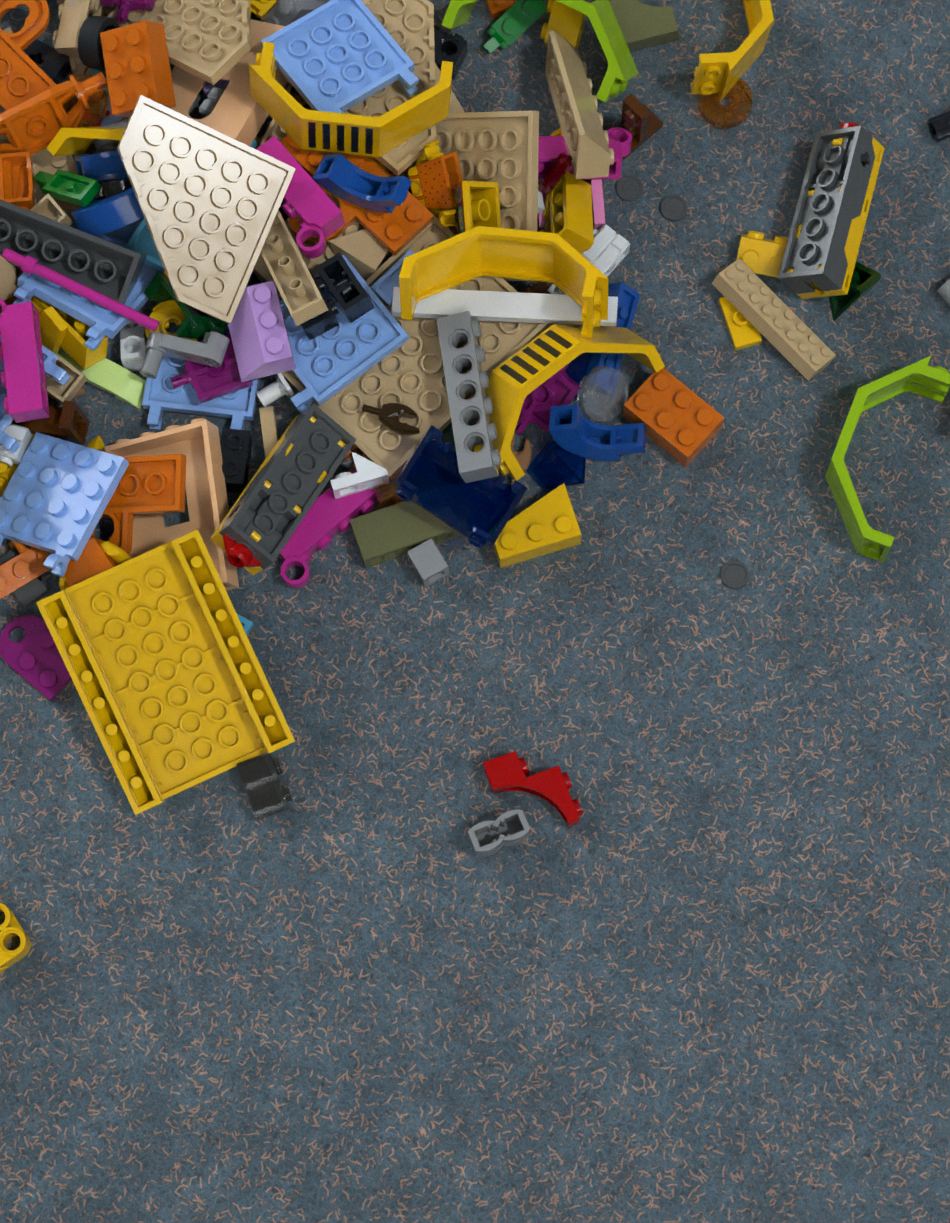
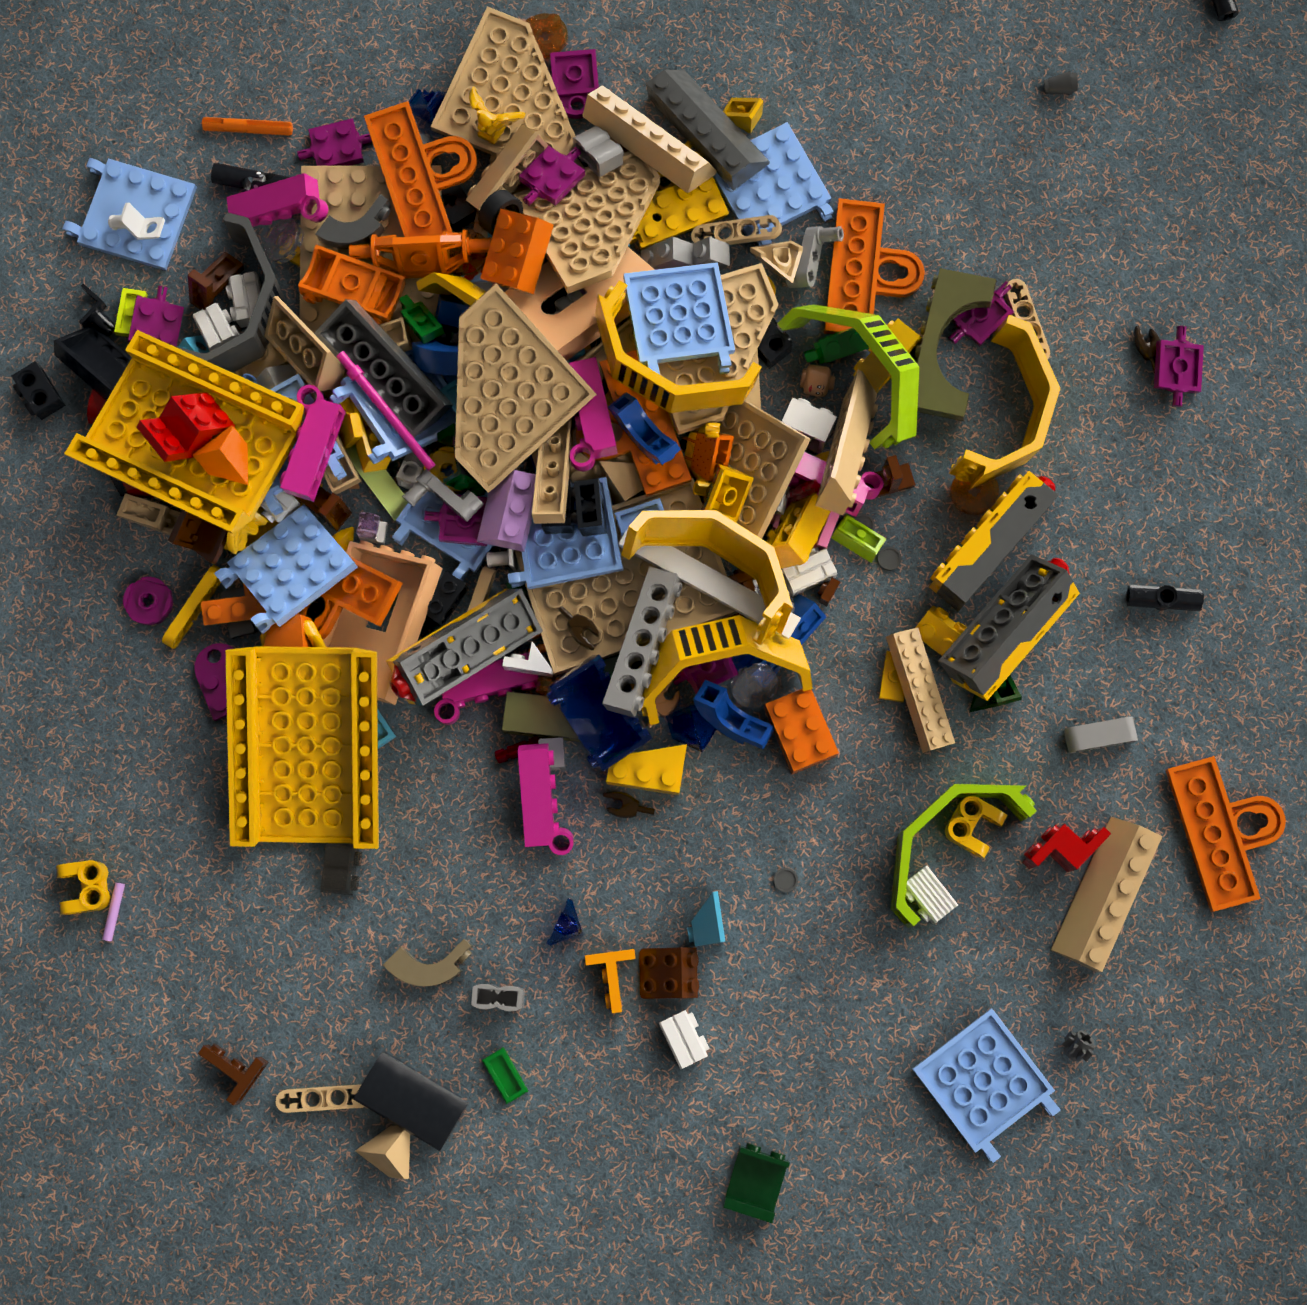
camera: 25 degrees right, 5 degrees up
red arch [483,751,583,828] -> none
none -> lavender piece [102,882,125,941]
none -> reddish brown bracket [198,1044,269,1106]
none -> tan beam [275,1084,365,1113]
none -> black slope [353,1052,468,1151]
none -> tan slope [355,1125,410,1179]
none -> clear purple leg [356,512,388,544]
none -> dark tan arch [383,939,473,986]
none -> green tile [482,1047,529,1104]
none -> dark red axle [494,736,539,764]
none -> dark pink hinge [518,743,574,855]
none -> clear blue slope [546,898,585,946]
none -> light orange bracket [585,949,636,1013]
none -> dark brown hand [603,791,655,818]
none -> reddish brown bracket [639,947,699,999]
none -> white brick [659,1010,710,1069]
none -> medium azure slope [687,891,725,947]
none -> dark green panel [723,1143,790,1223]
none -> white brick [782,398,837,454]
none -> medium nougat head [800,364,835,397]
none -> reddish brown plate [818,577,840,607]
none -> lime slope [831,514,886,563]
none -> white brick [905,866,958,924]
none -> dark grey piece [929,471,1059,612]
none -> yellow piece [945,796,1008,859]

